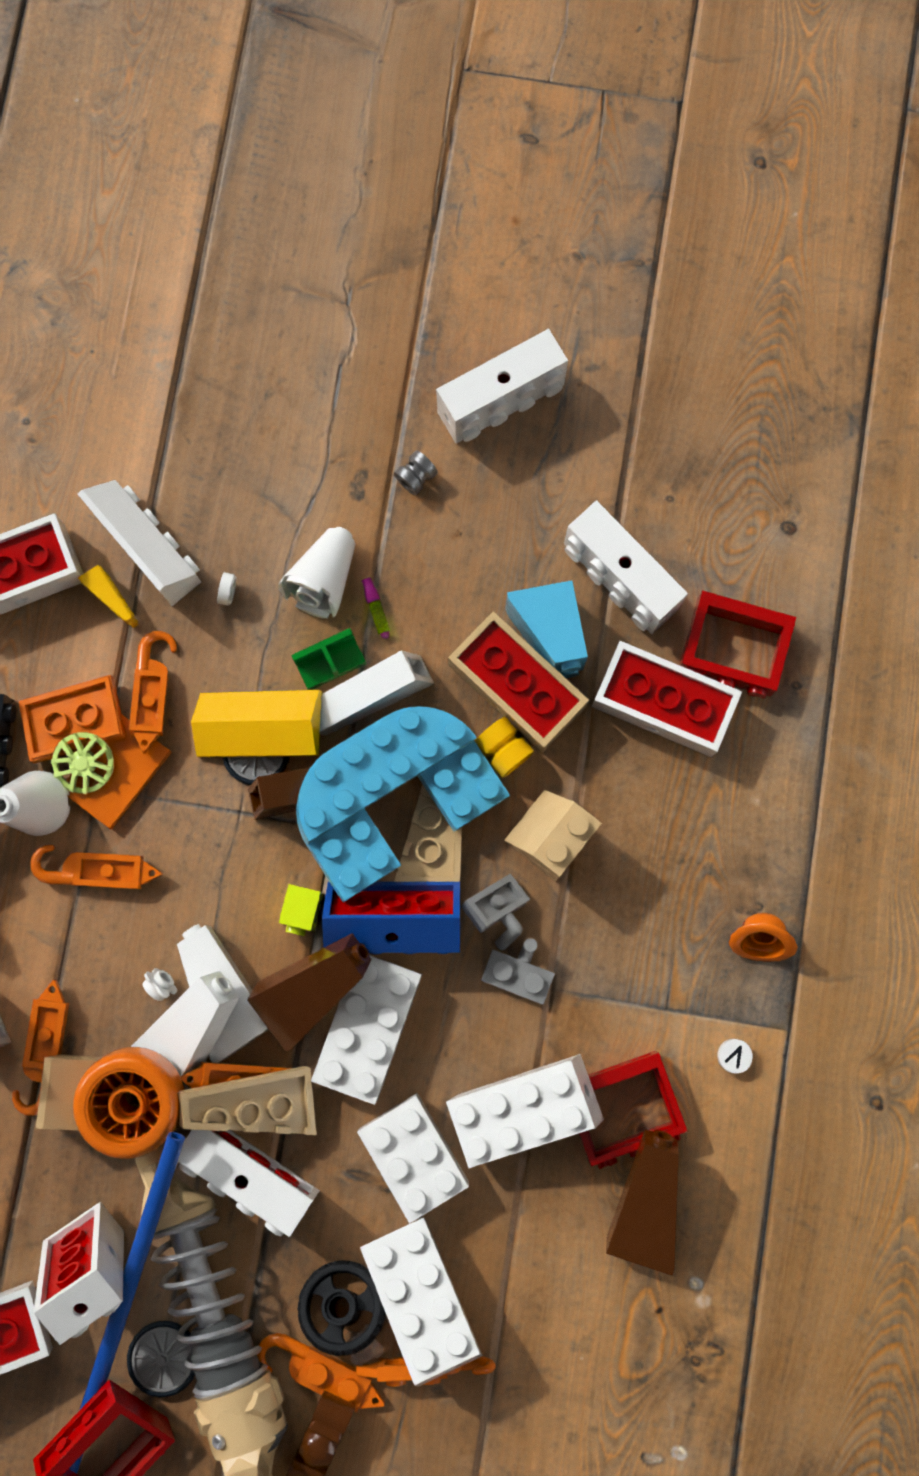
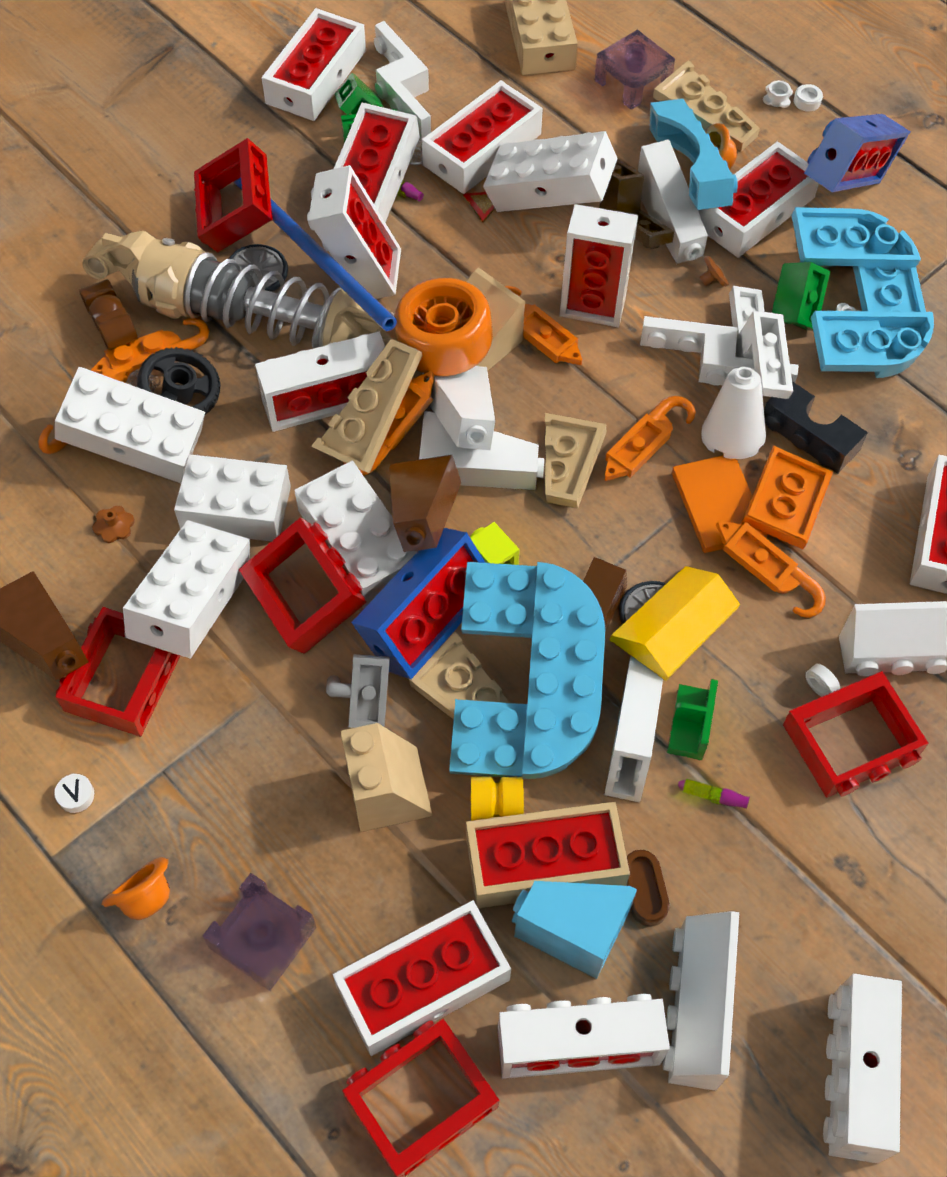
camera: 125 degrees right, 20 degrees down
yellowish green wheel [51,732,114,794] -> none
yellow slope [78,565,139,628] -> none
white plate [143,968,177,1001] -> none
white cone [279,527,356,618] -> none
flat silver wheel [394,450,438,495] -> none
light grey plate [481,938,555,1005] -> none
none -> dark orange plant [92,506,135,543]
none -> clear purple panel [202,873,317,991]
none -> red window [239,517,367,654]
none -> tan wing [545,413,607,509]
none -> reddish brown tile [626,850,670,926]
none -> white slope [663,911,739,1091]
none -> red window [783,671,929,798]

